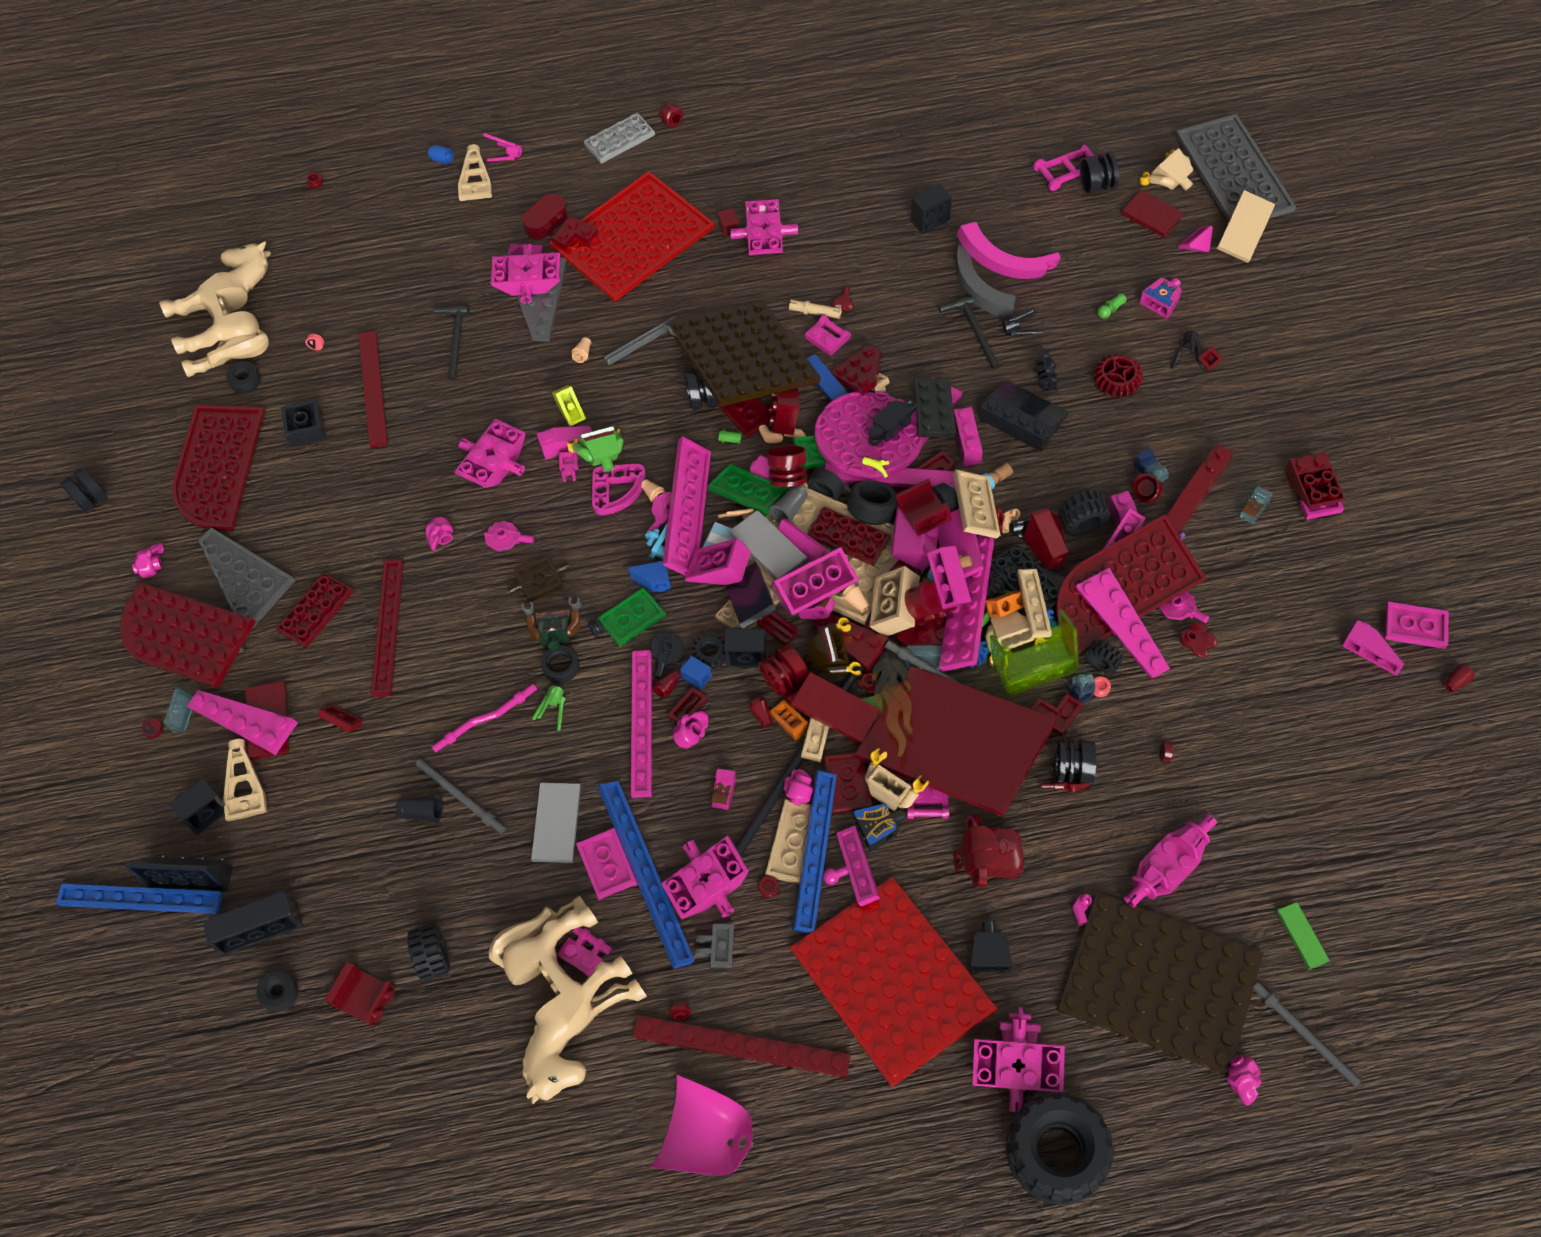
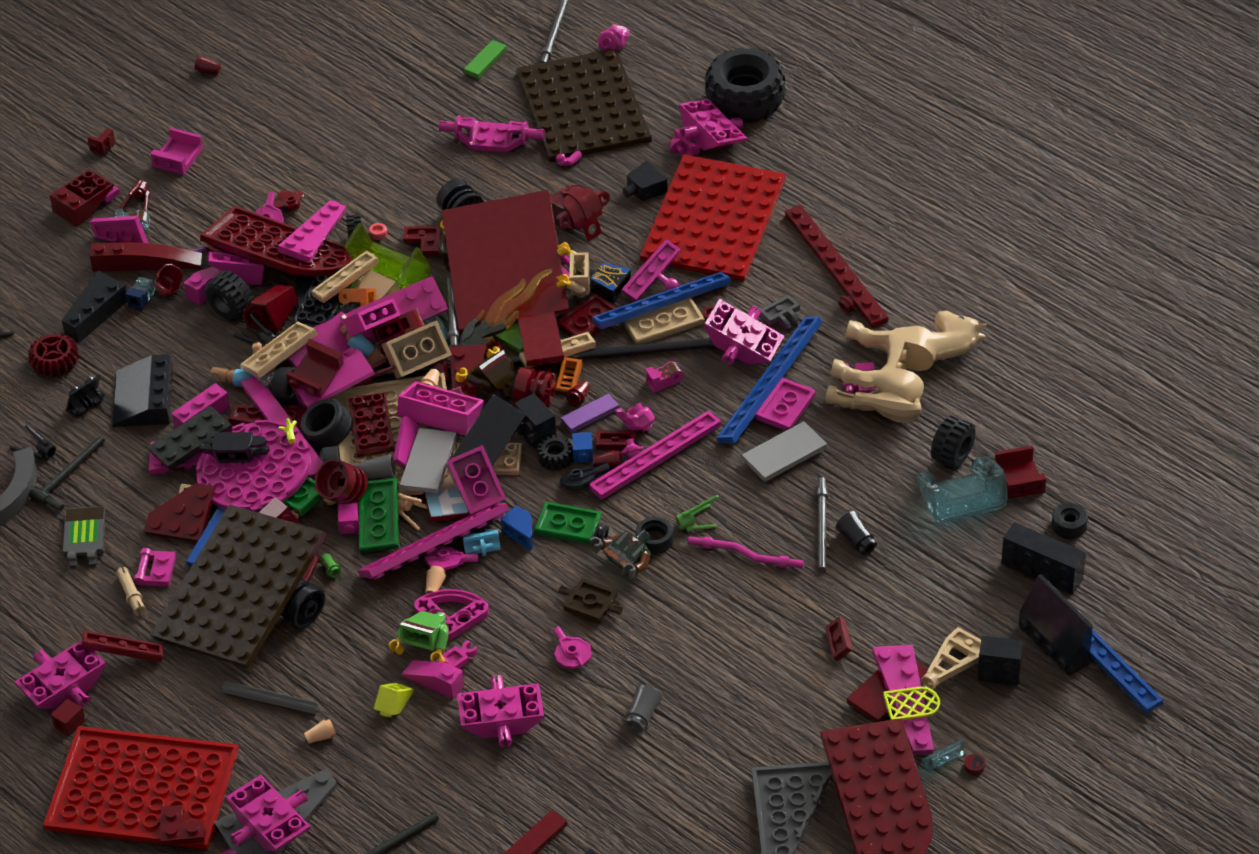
camera: 130 degrees left, 15 degrees down
dark red tile [276,572,354,649] -> none
dark red tile [371,560,404,697] -> none
dark pink head [425,517,453,551] -> none
dark pink piece [649,1075,753,1175] -> none
dark pink head [783,769,813,806] -> none
dark red rock [831,287,854,312] -> none
clear light blue leg [1067,671,1096,702] -> none
dark red tile [1159,741,1173,762] -> none
dark pink slope [1342,620,1404,676] -> none
dark pink plate [1385,602,1449,649] -> none
none -> black wedge [62,270,127,343]
none -> tile [63,506,106,567]
none -> dark red tile [81,630,163,662]
none -> dark red bracket [87,128,116,156]
none -> dark pink wing [90,216,148,243]
none -> dark red plant [115,180,151,216]
none -> dark pink panel [150,128,203,175]
none -> medium lavender tile [561,394,619,433]
none -> dark pink plant [621,439,643,459]
none -> dark grey plant [625,685,663,732]
none -> neon yellow window [883,687,940,720]
none -> clear light blue windscreen [915,455,1008,523]

